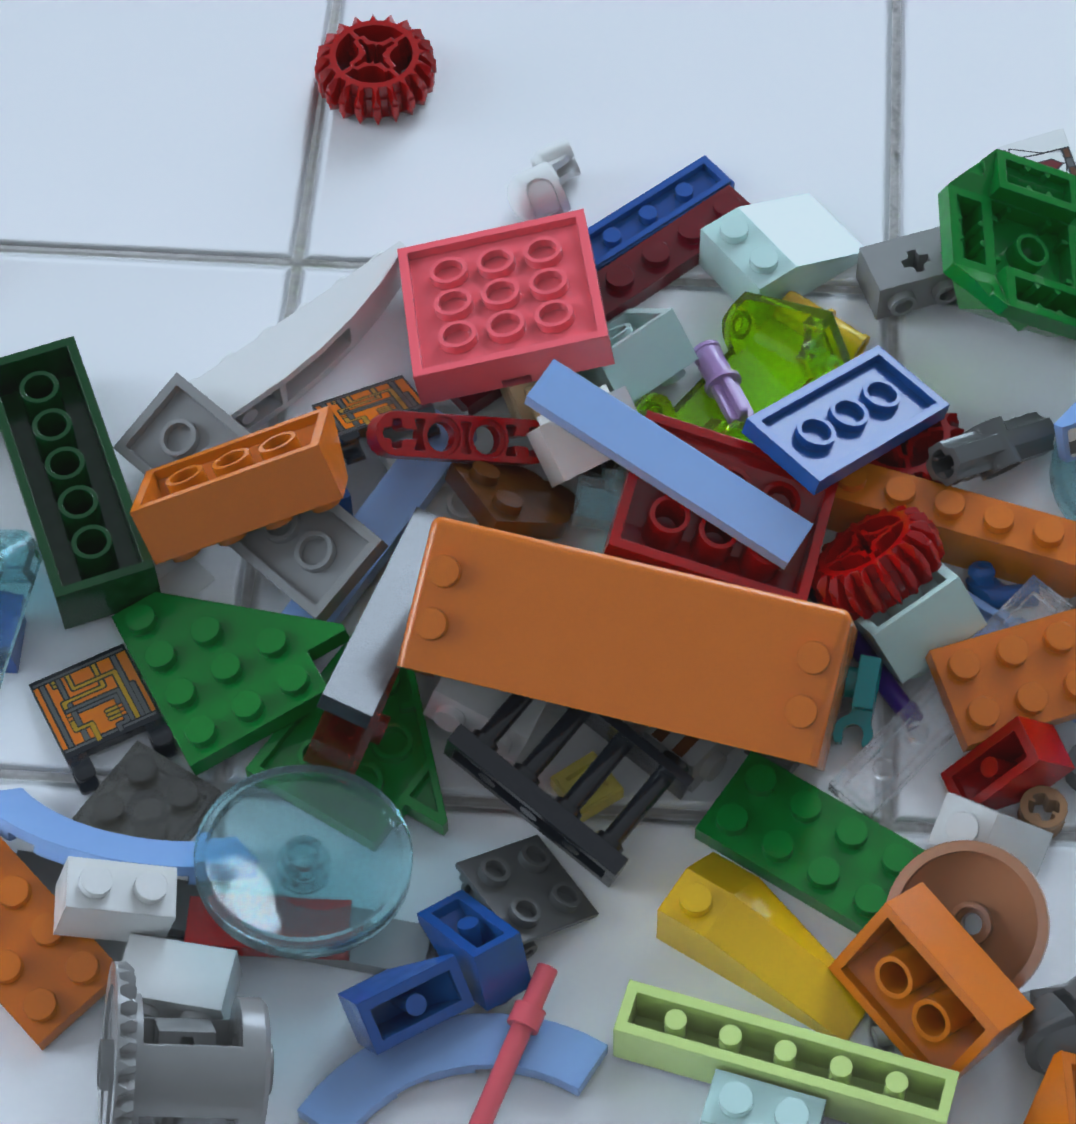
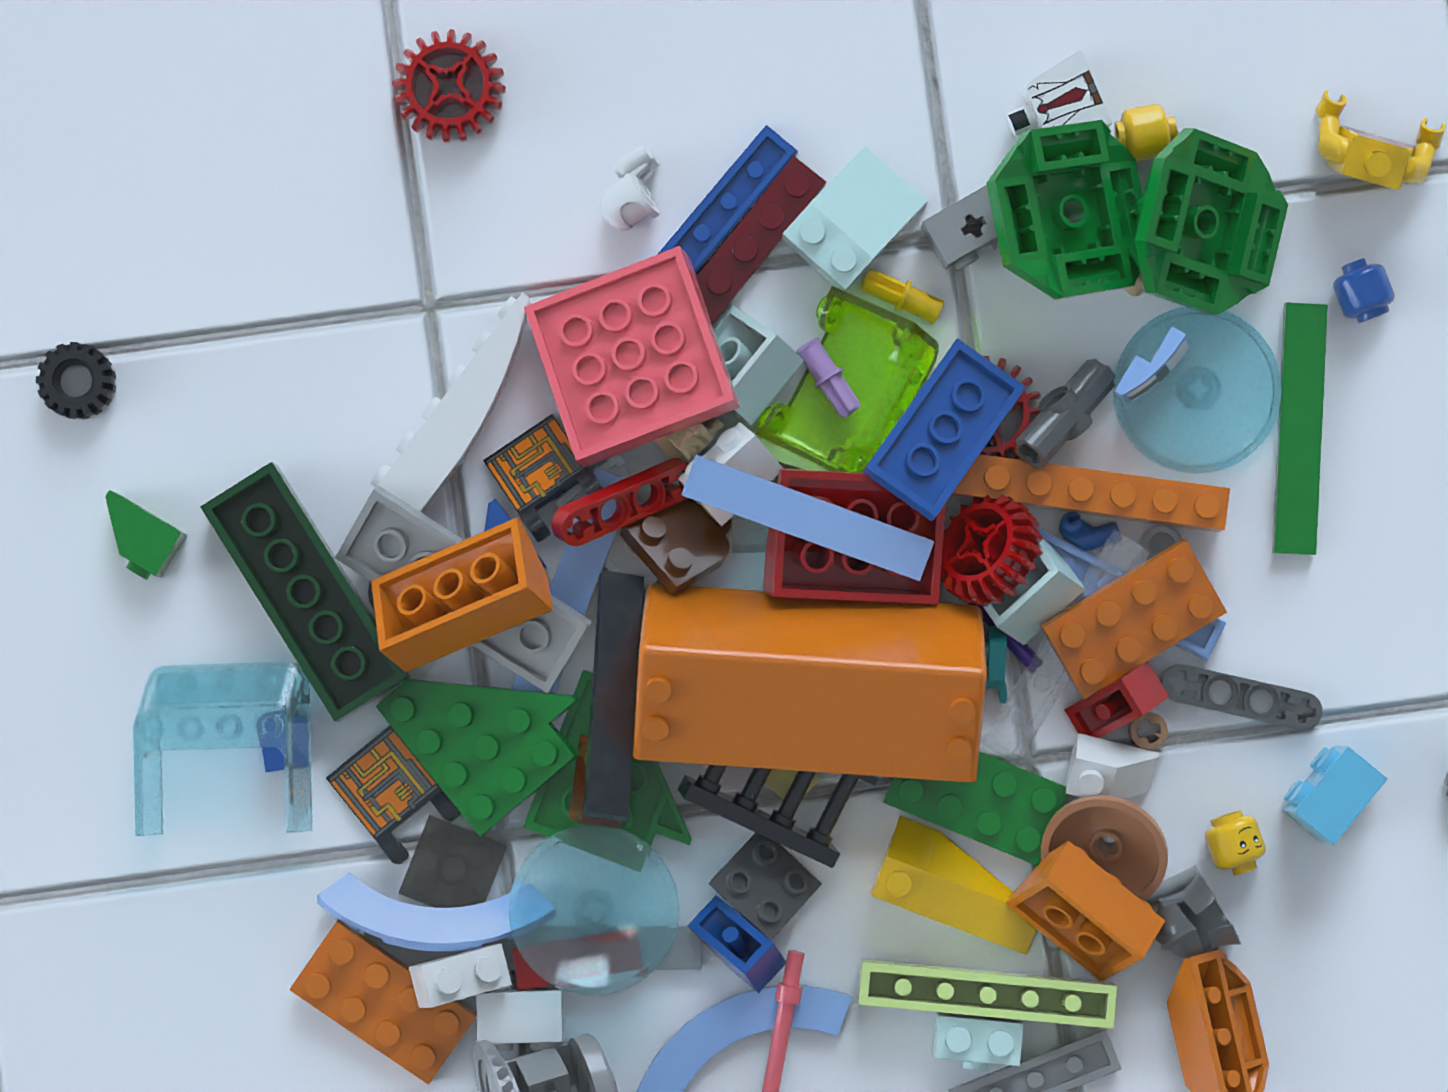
camera: 15 degrees left, 30 degrees up
blue slope [337,953,476,1055] -> none

